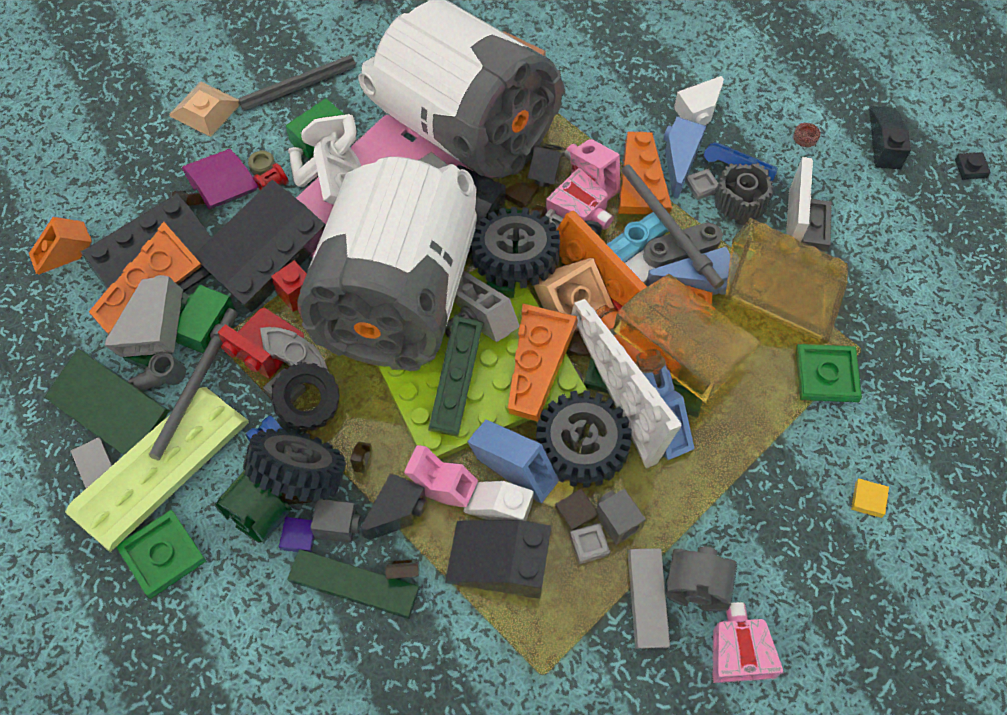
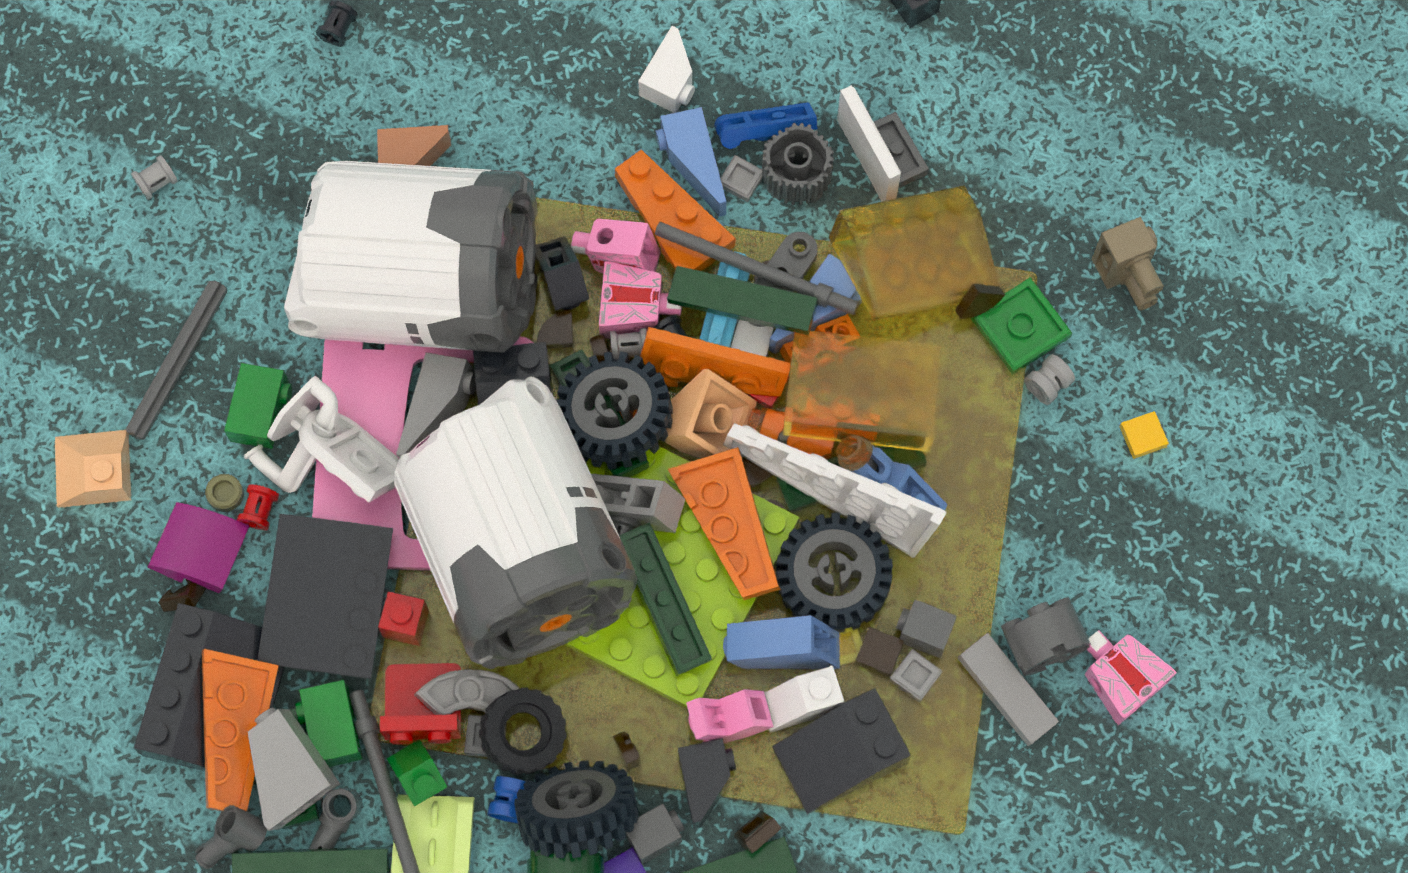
camera: 35 degrees left, 10 degrees up
orange slope [29,217,92,274] -> none
clear red tile [793,122,821,147] -> none
none -> dark grey pin [195,805,267,869]
none -> green brick [386,739,447,807]
none -> dark green tile [667,266,818,336]
none -> dark brown tile [955,284,1005,319]
none -> light grey wheel [1024,354,1075,405]
none -> dark tan brick [1092,216,1164,311]

